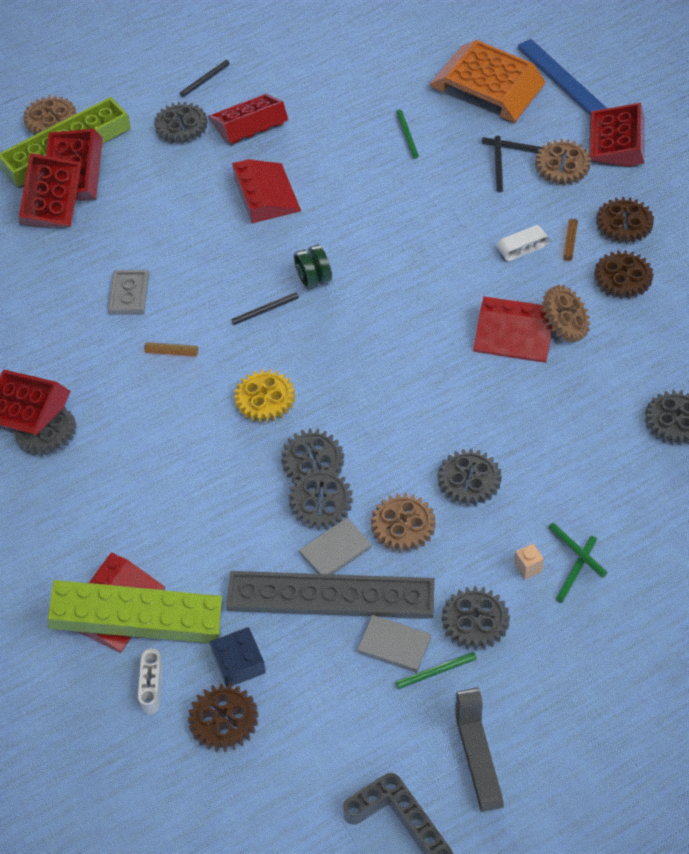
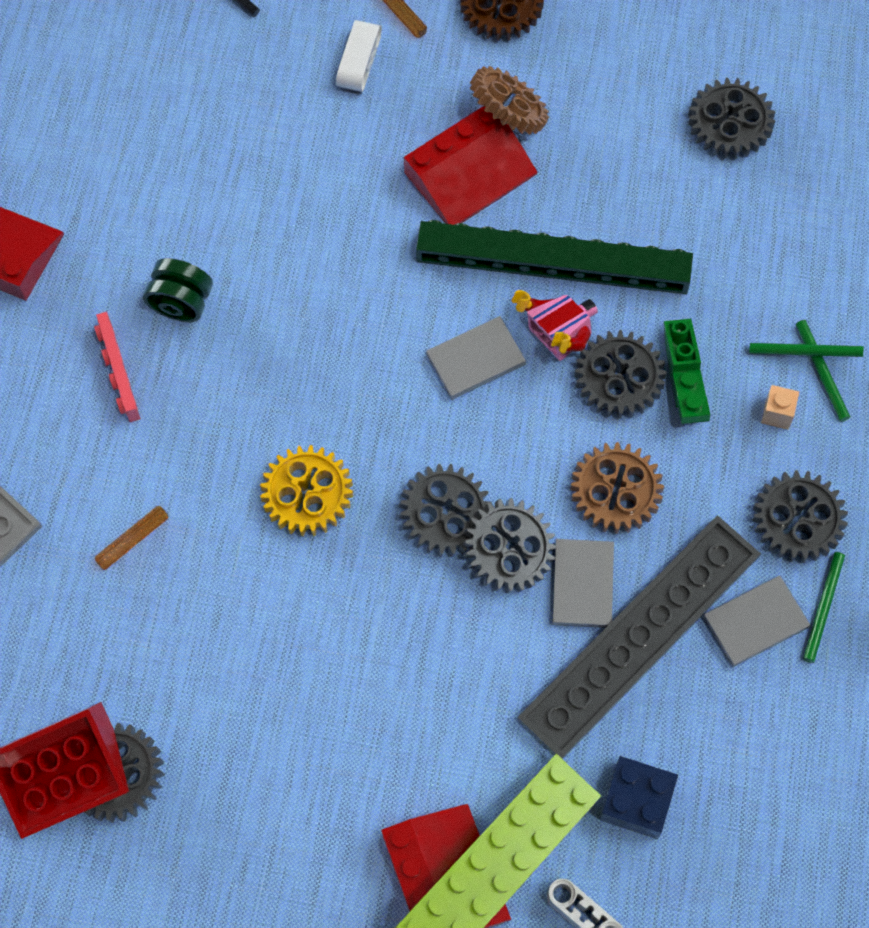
camera: 50 degrees left, 15 degrees up
reddish brown gear [188,683,259,752] -> none
black bar [231,292,299,325] -> none
green bar [396,109,419,159] -> none
none -> coral plate [94,311,141,422]
none -> dark green brick [416,220,693,295]
none -> light grey tile [426,316,526,400]
none -> torso [511,290,598,361]
none -> green slope [663,318,711,424]

